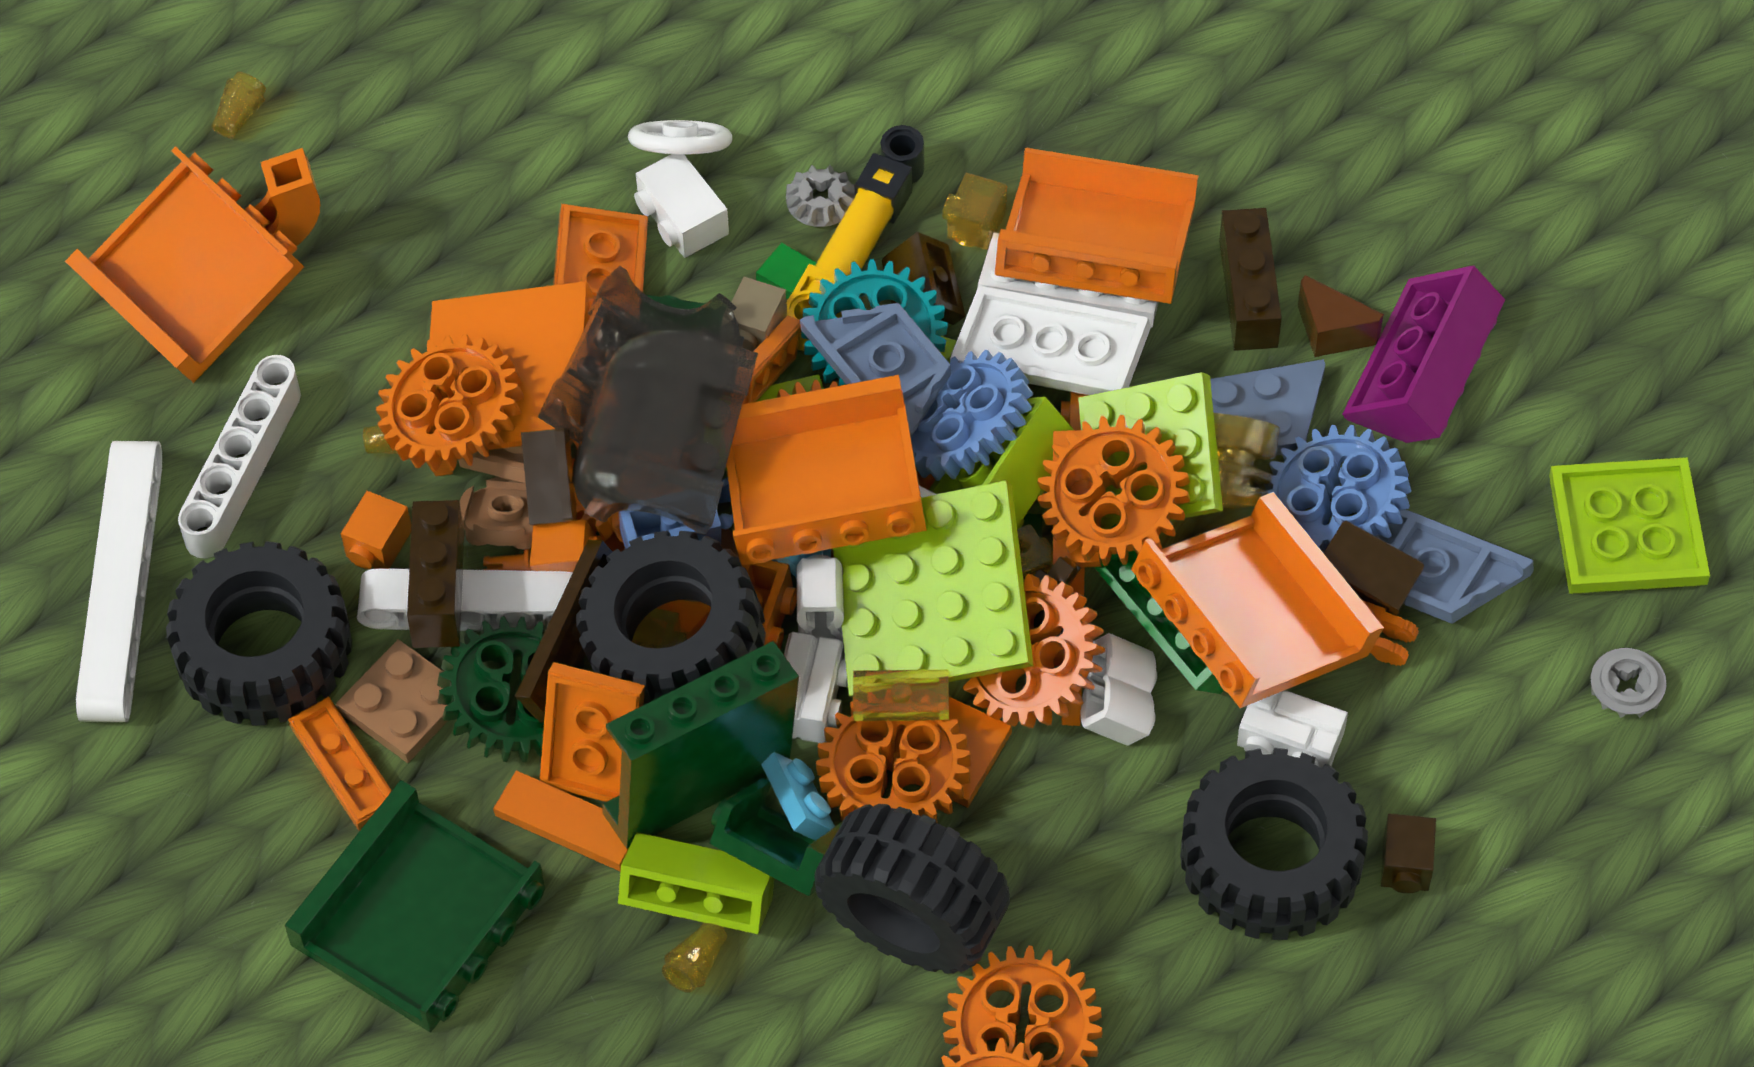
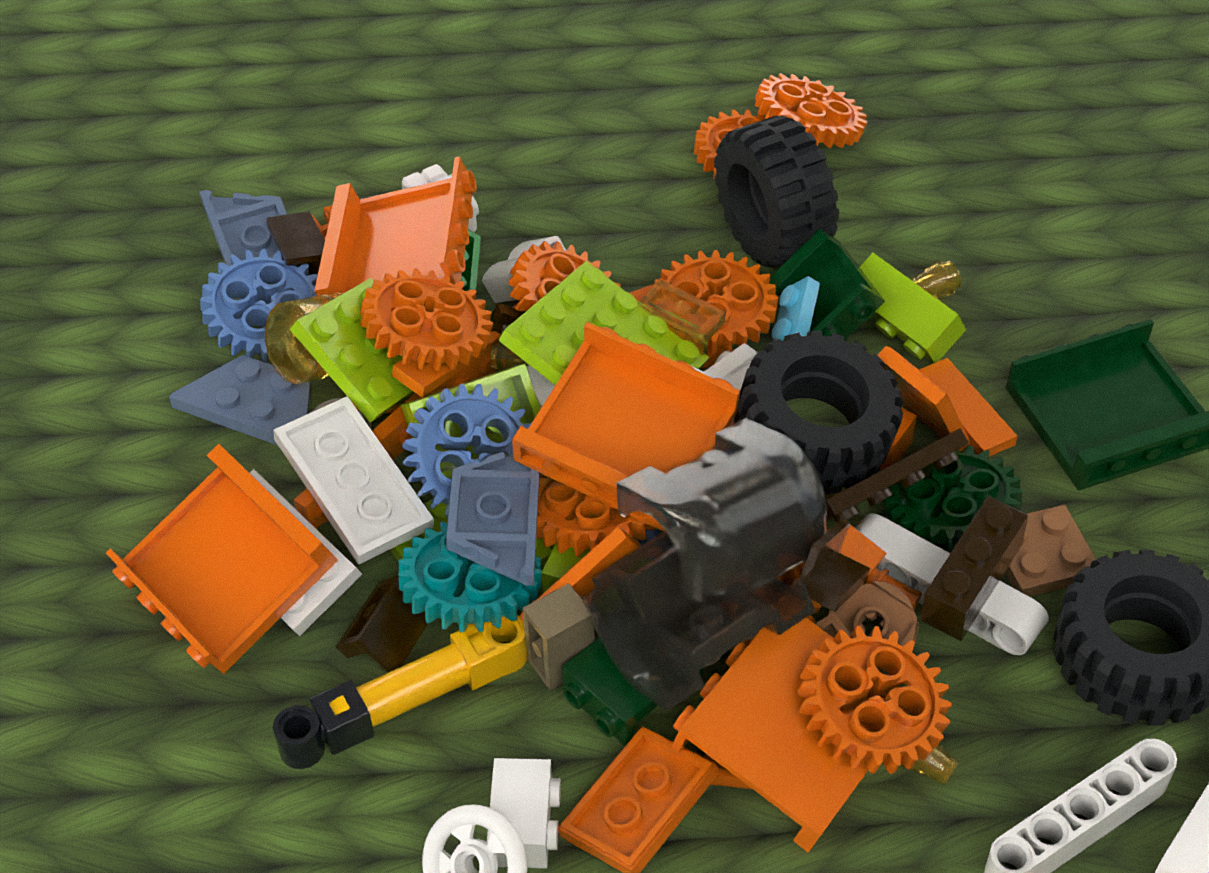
camera: 145 degrees left, 10 degrees down
orange tile [288,696,392,831] -> none
orange brick [341,491,411,569] -> none
dark green panel [602,641,799,849] -> none
green tile [756,242,817,299] -> none
light grey gear [786,165,855,227] -> none
clear yellow brick [942,172,1007,250] -> none
black tyre [1180,748,1368,940] -> none
dark brown brick [1219,208,1282,351] -> none
reddish brown slope [1298,275,1384,357] -> none
magenta slope [1342,265,1505,443] -> none
dark brown brick [1381,814,1436,893] -> none
lime plate [1549,457,1710,594] -> none
light grey gear [1590,648,1666,718] -> none

